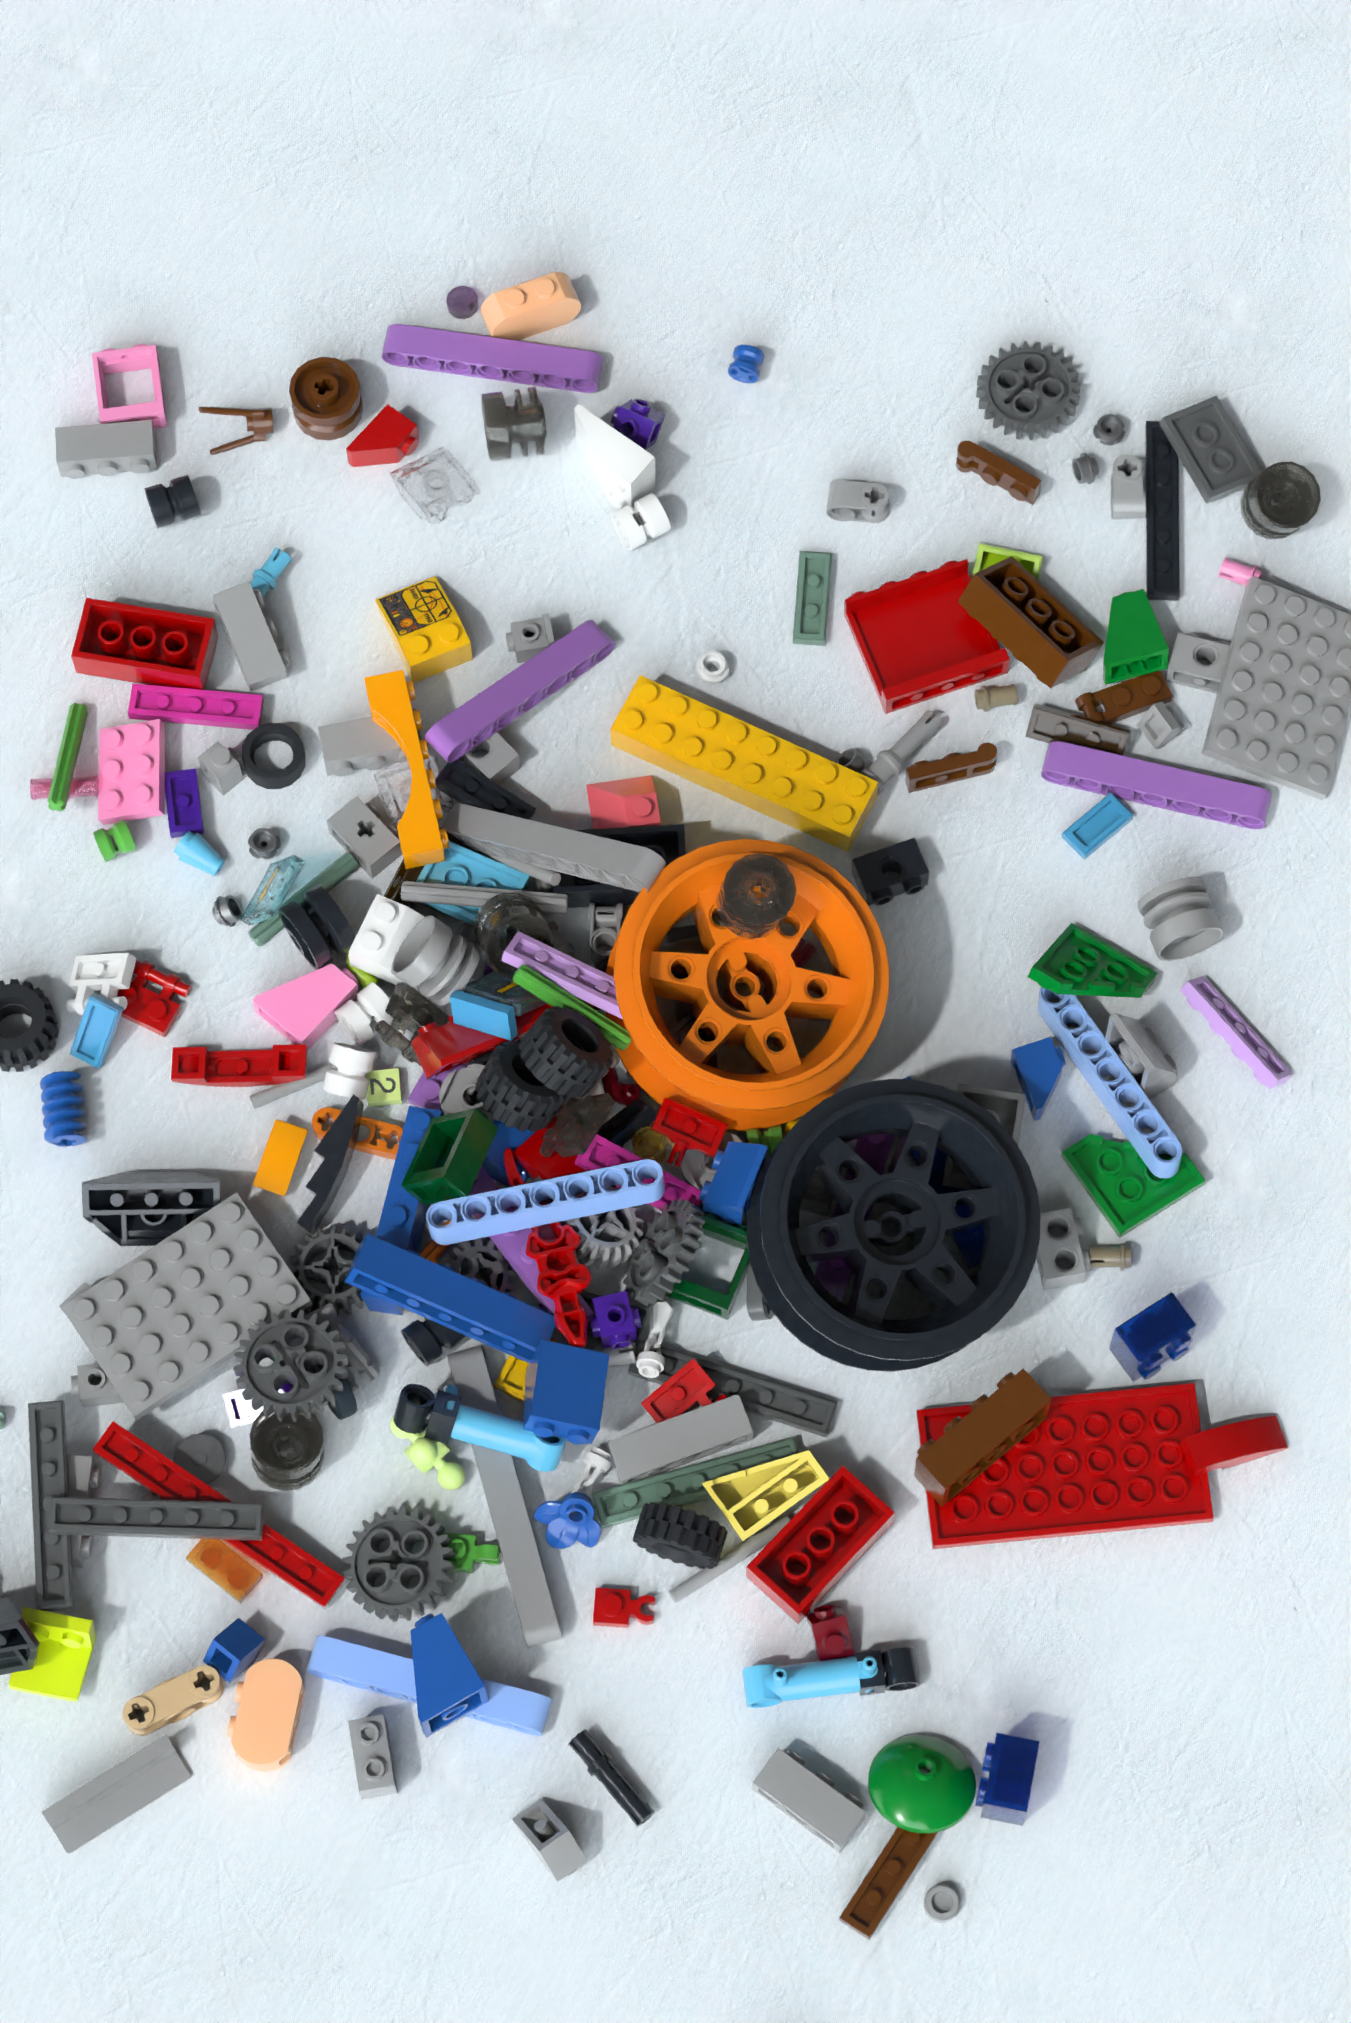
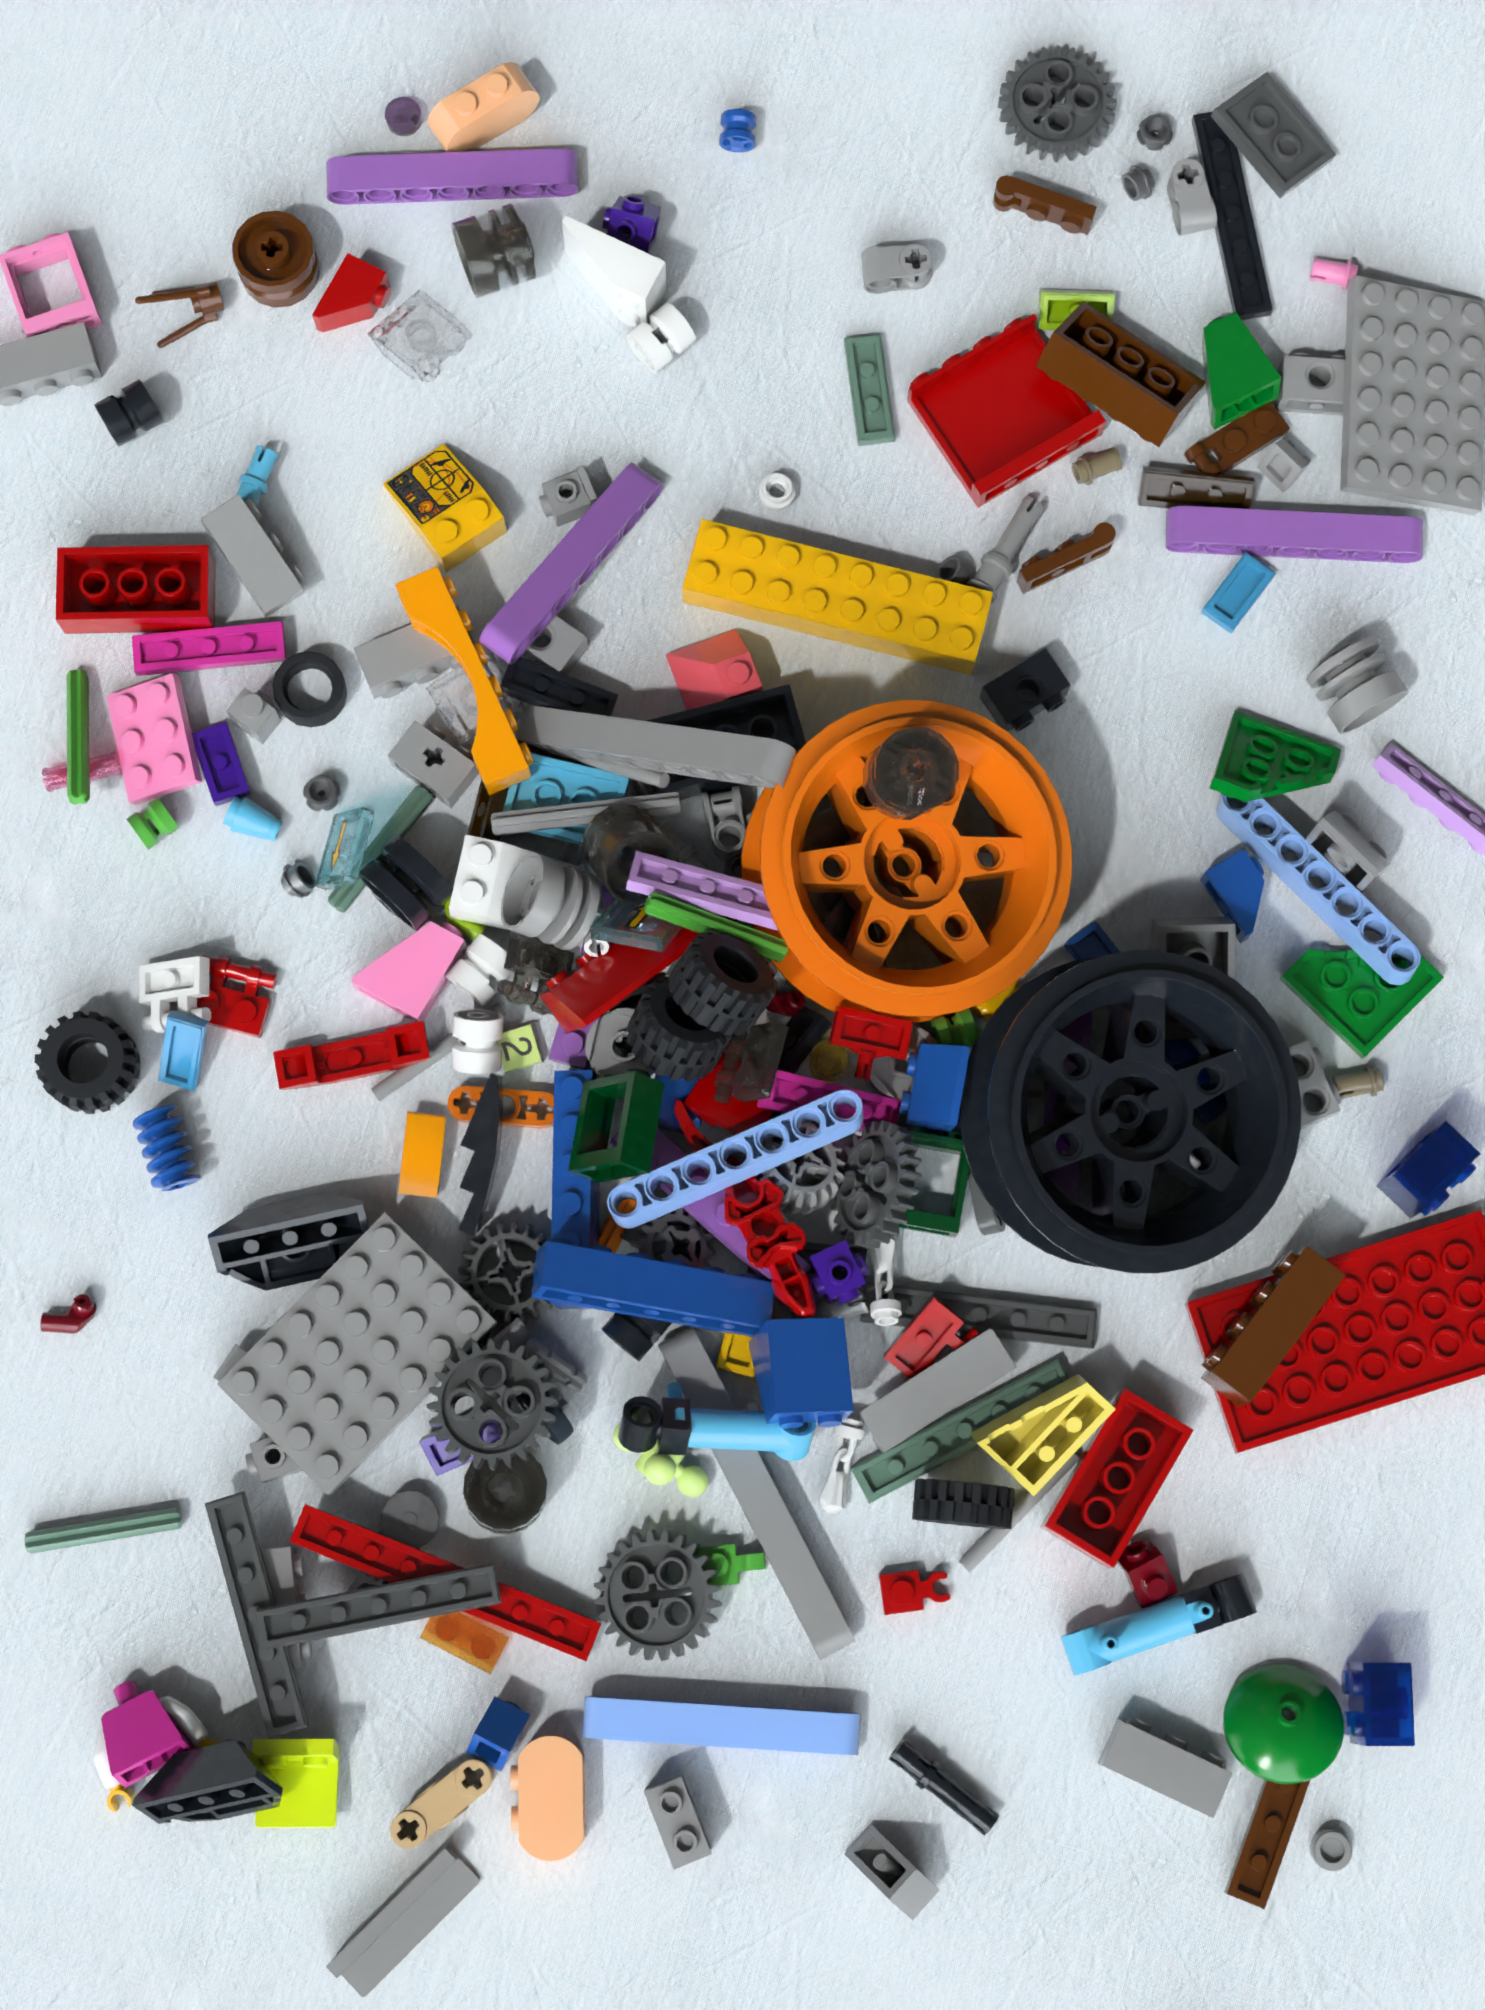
camera: 15 degrees left, 10 degrees up
blue slope [410,1613,489,1738] -> none
dark azure tile [450,990,518,1041] -> none
plate [533,1492,601,1549] -> none
clear smoke wheel [1240,462,1321,540] -> none

